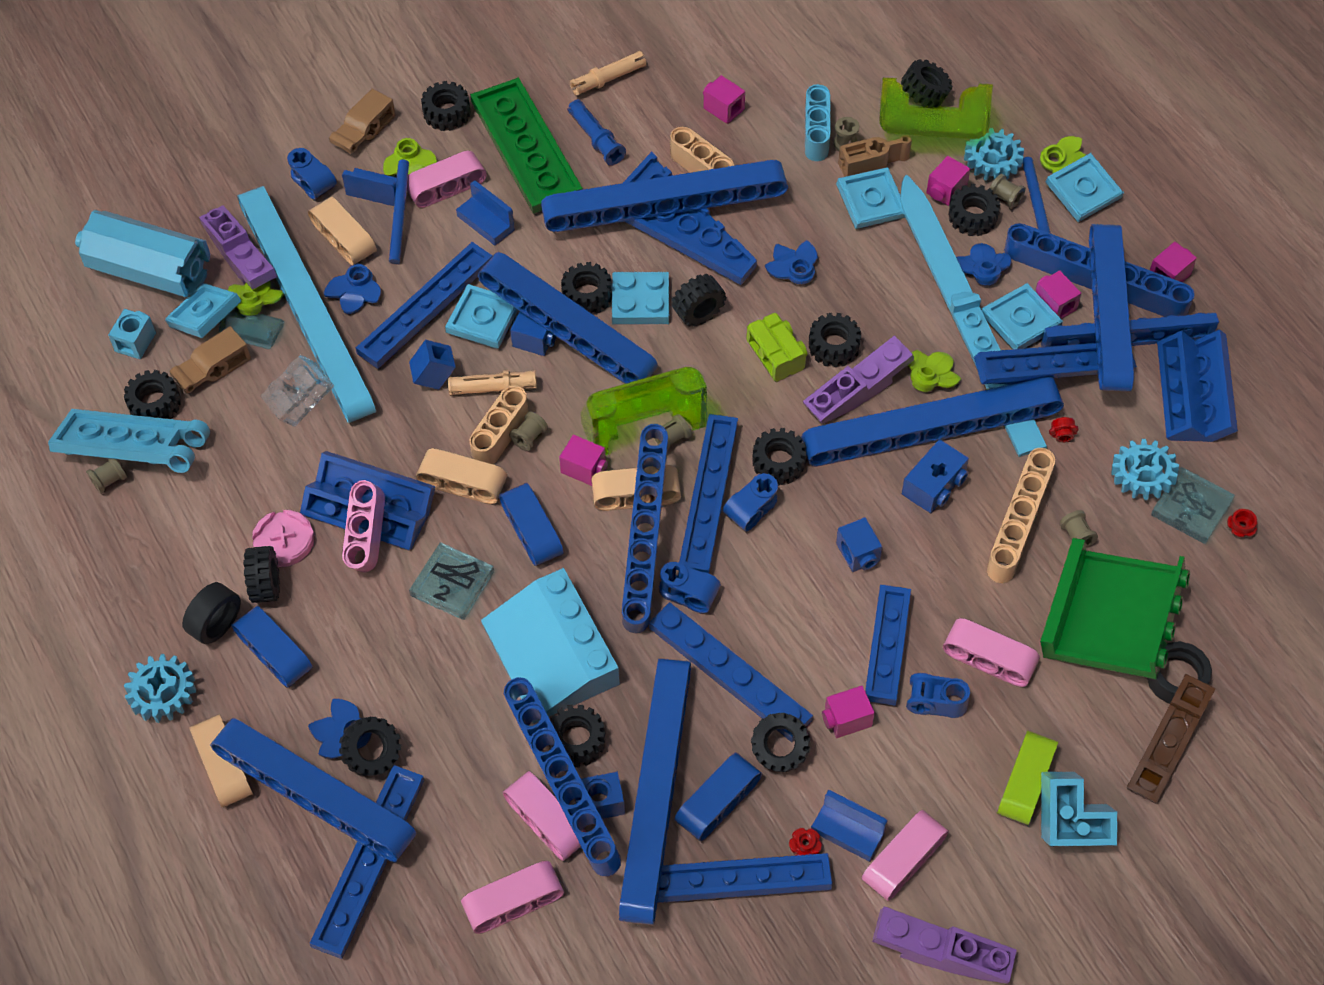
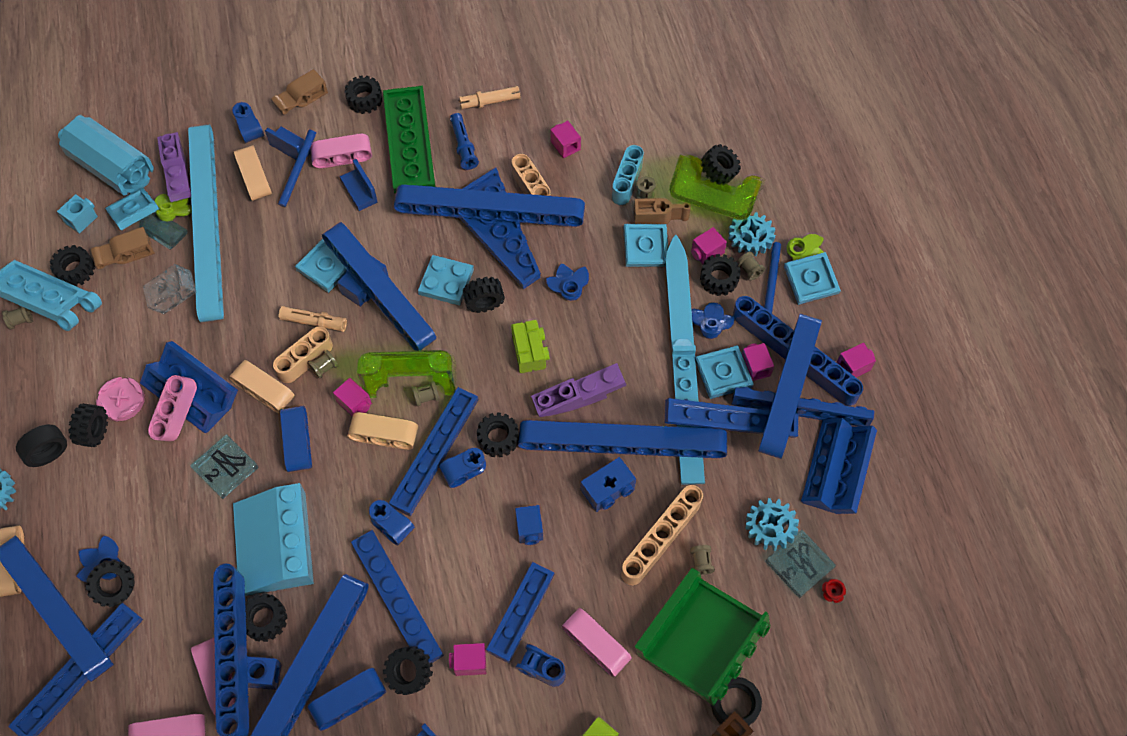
camera: 15 degrees right, 5 degrees up
blue beam [232,606,313,688] -> none
blue plate [324,264,381,314] -> none
blue plate [356,242,493,369] -> none
lime plate [383,138,437,176] -> none
blue brick [409,339,456,390] -> none
black tyre [561,262,612,314] -> none
blue beam [622,424,668,633] -> none
black tyre [809,313,861,367] -> none
lime plate [908,350,961,392] -> none
red plate [1049,417,1079,442] -> none

